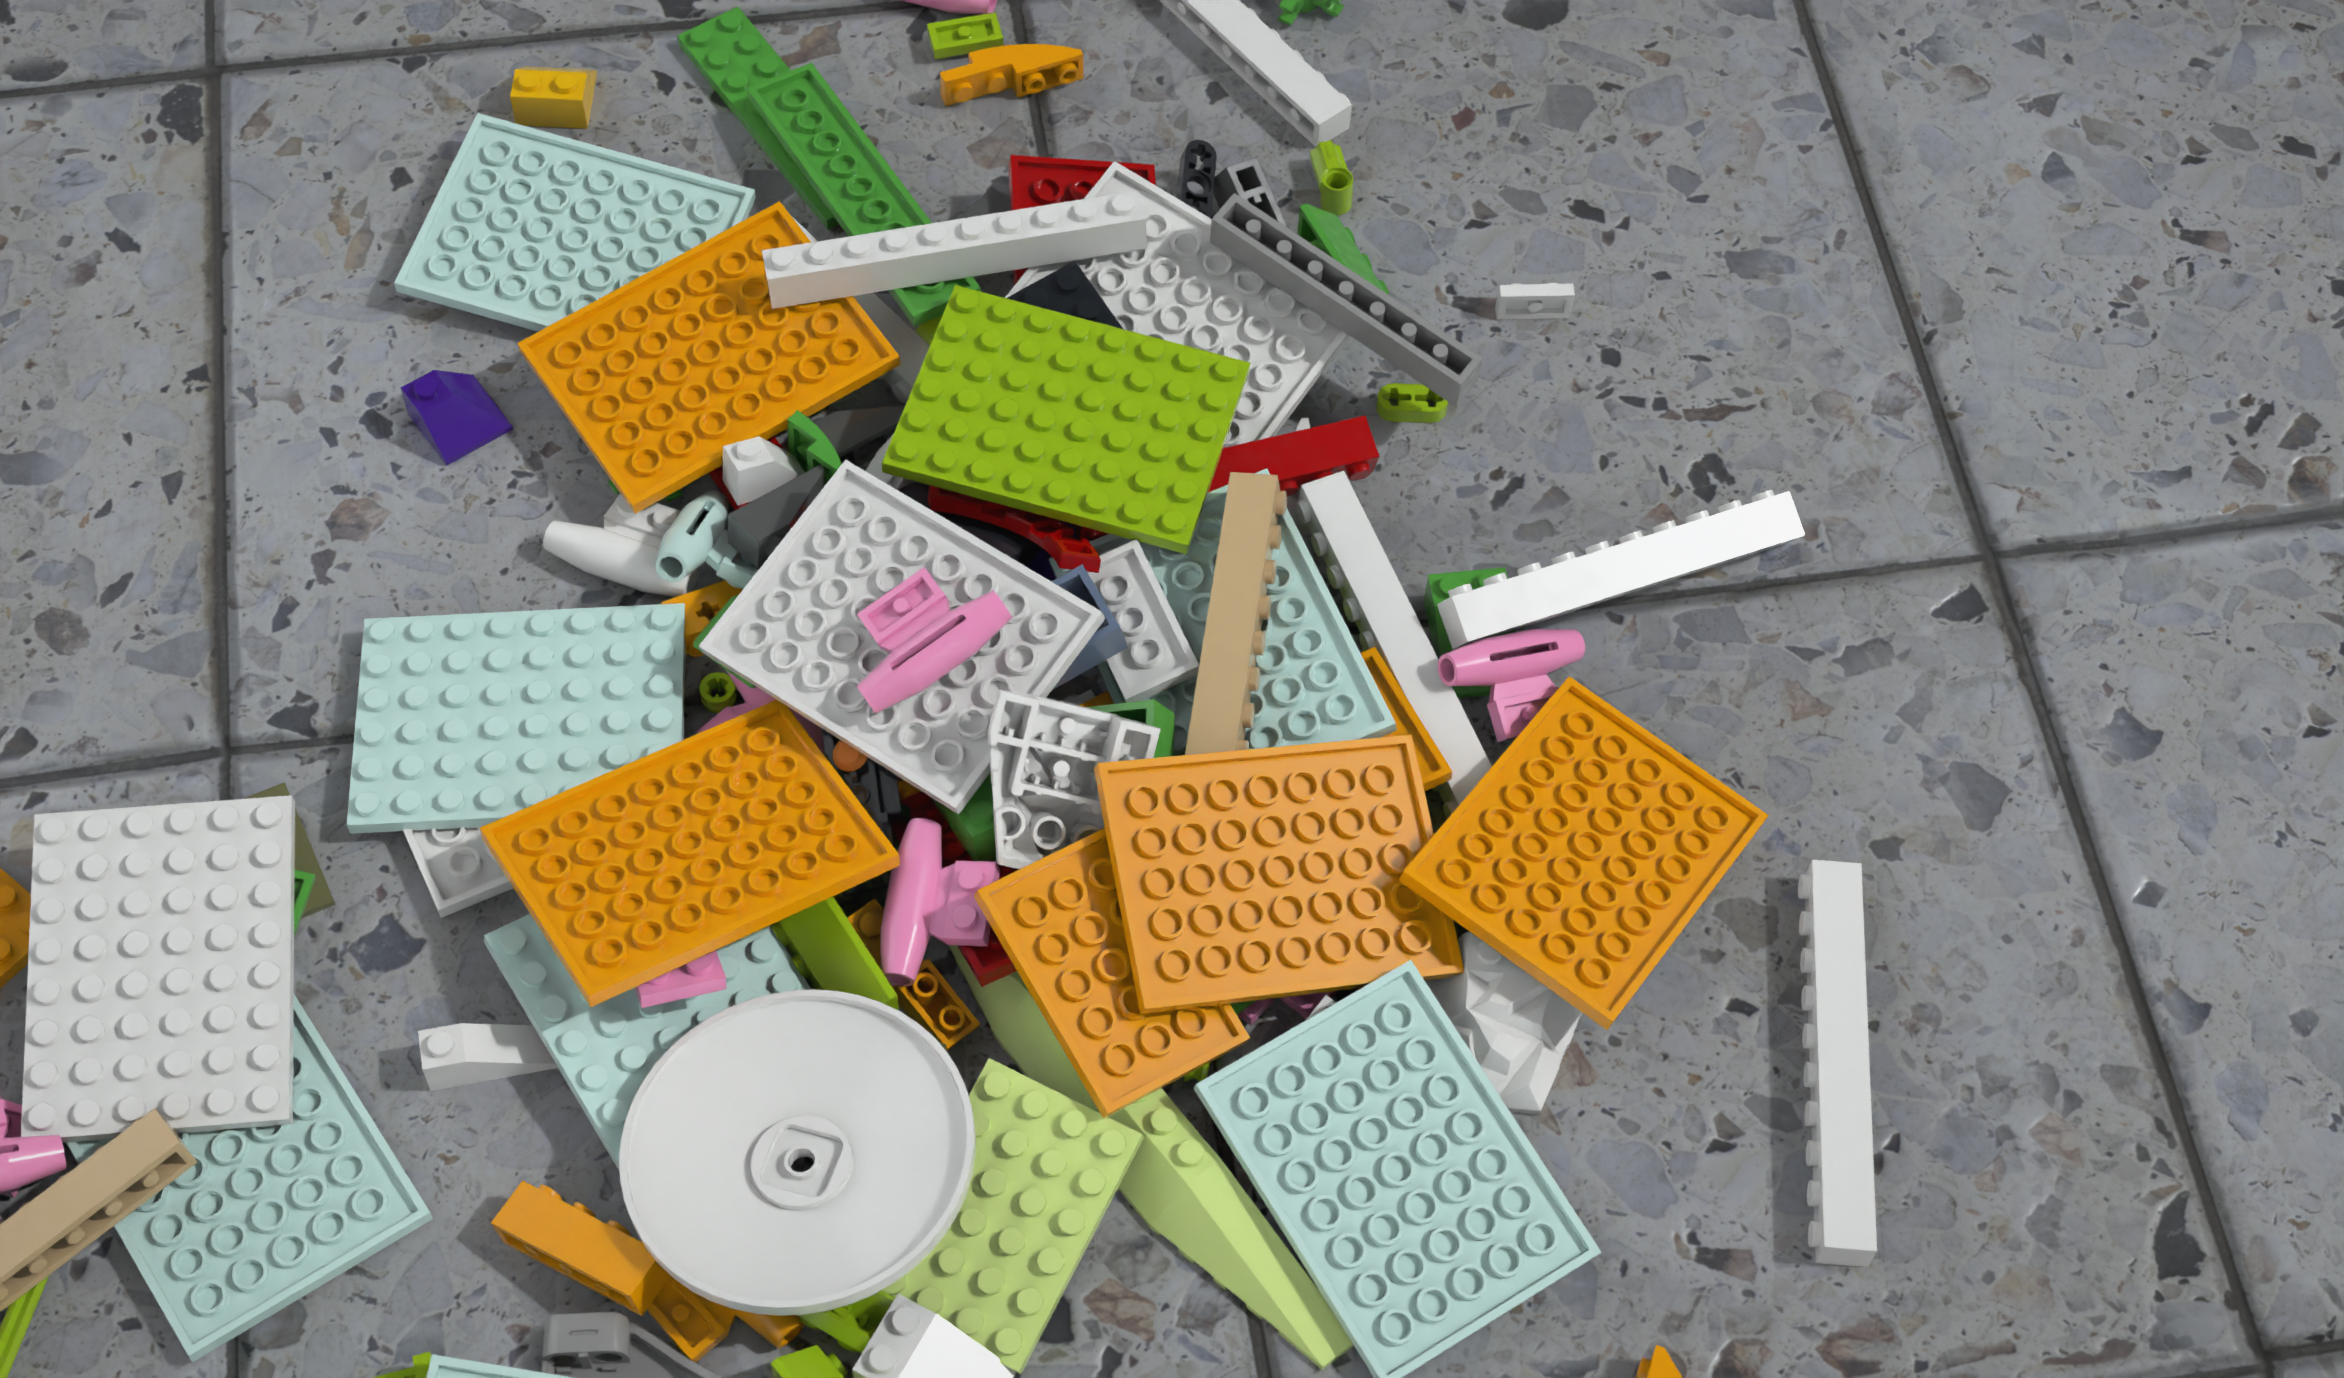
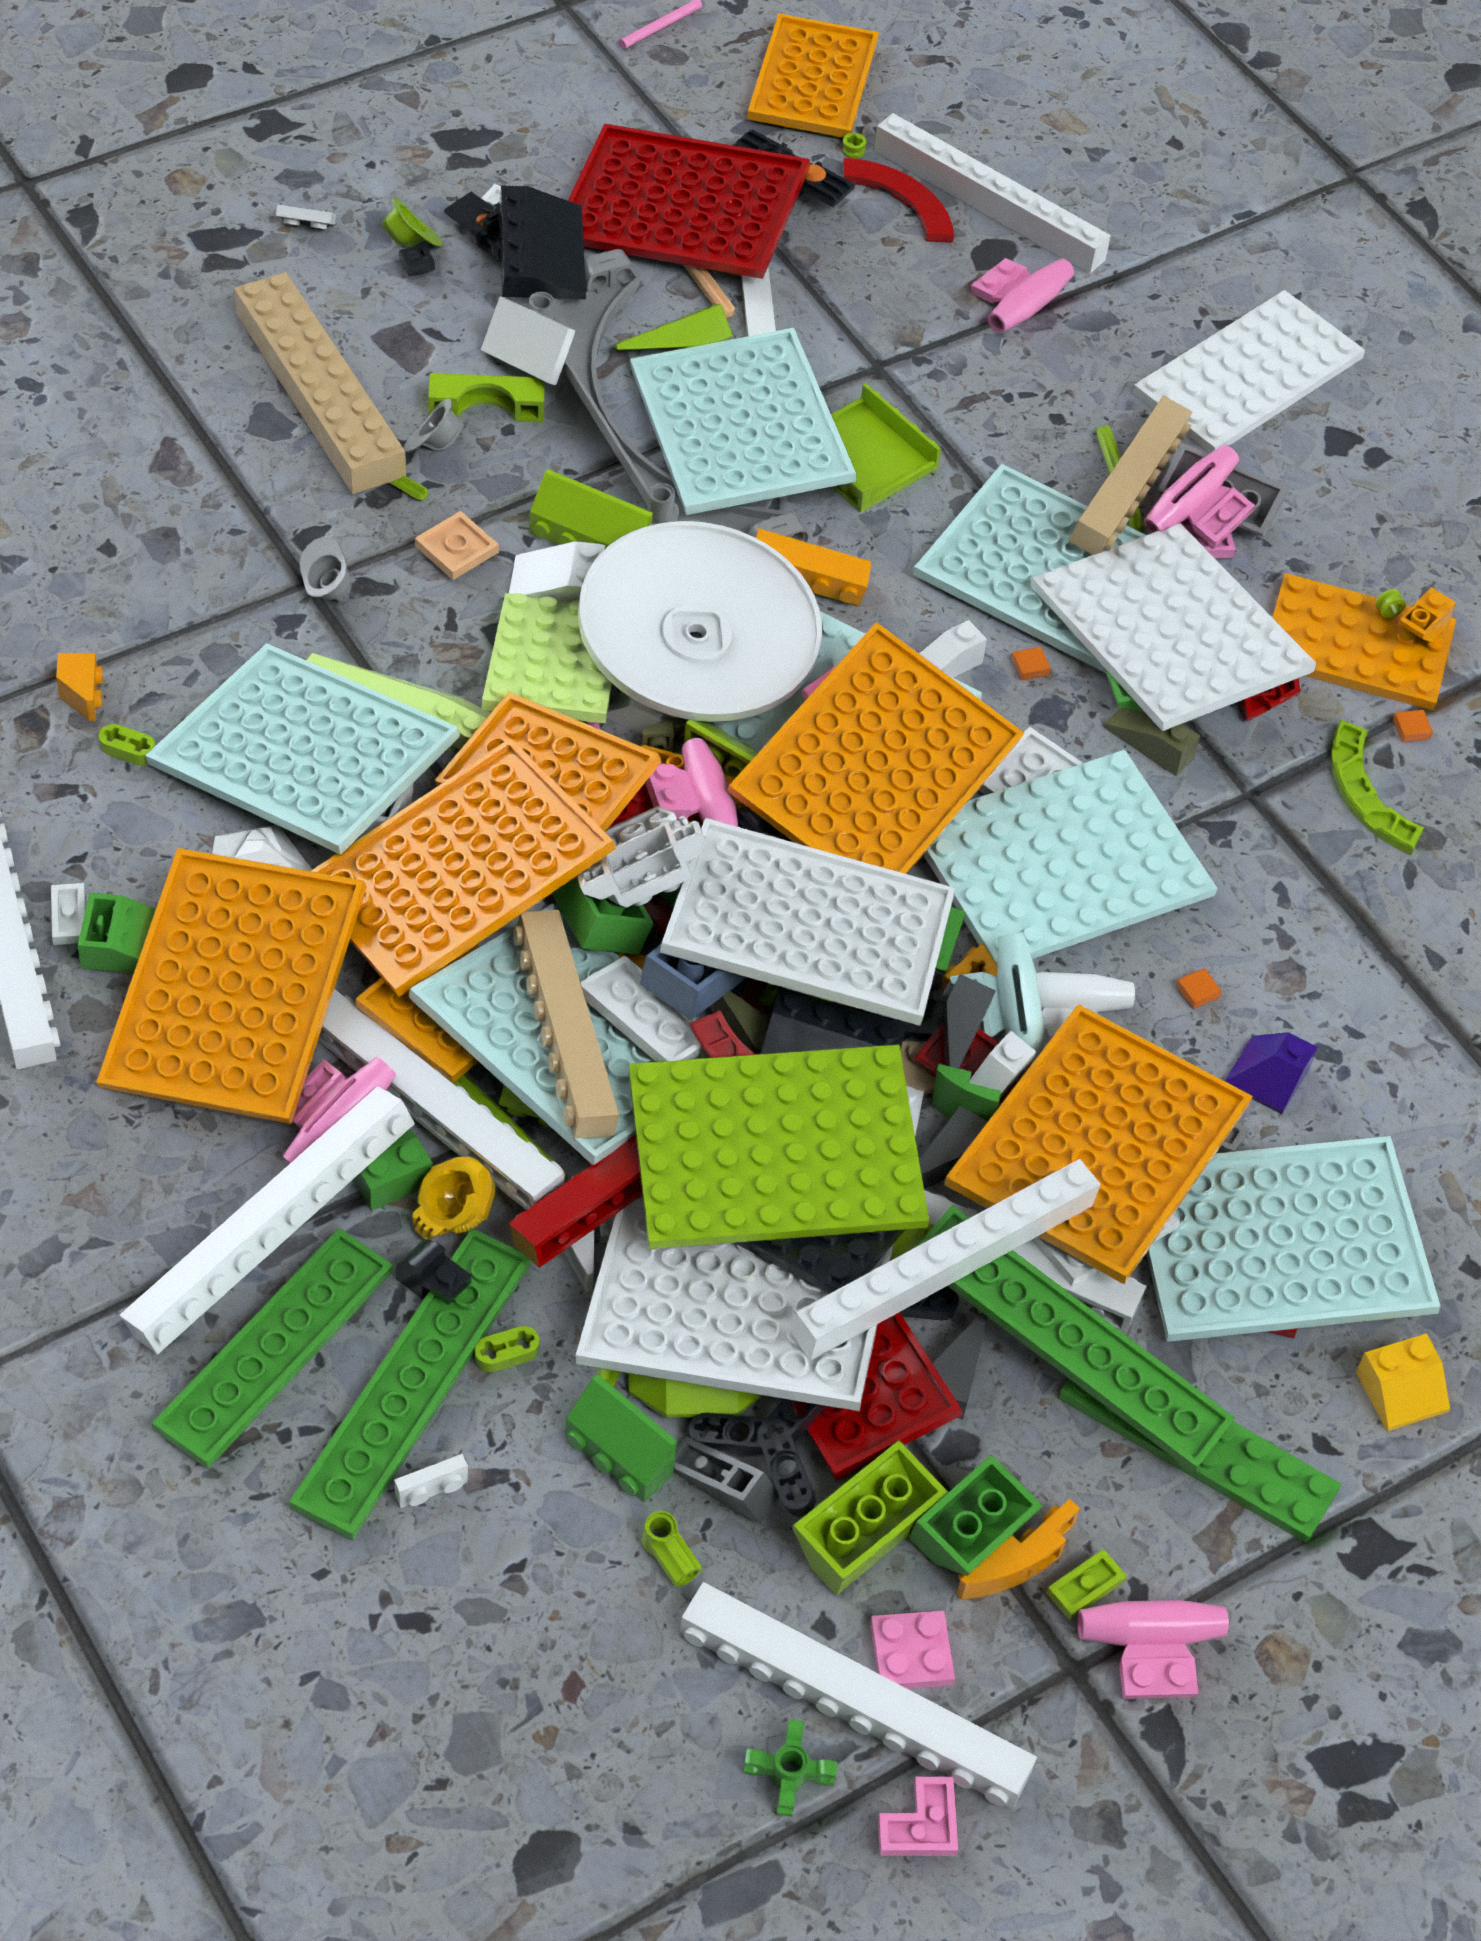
camera: 155 degrees right, 5 degrees down
bright pink plate [856,567,1013,713] -> none
light grey brick [1210,193,1483,406] -> none
none -> white plate [51,883,86,945]
none -> bright green slope [78,892,156,973]
none -> lime beam [98,724,155,765]
none -> bright green plate [152,1228,393,1469]
none -> bright green plate [289,1229,532,1541]
none -> black brick [396,1239,472,1305]
none -> yellow helmet [412,1157,495,1240]
none -> lime slope [792,1440,948,1596]
none -> bright pink plate [870,1611,955,1689]
none -> bright green slope [909,1455,1043,1576]
none -> orange tile [1011,647,1051,681]
none -> orange tile [1176,968,1222,1009]
none -> lime tile [1331,719,1424,855]

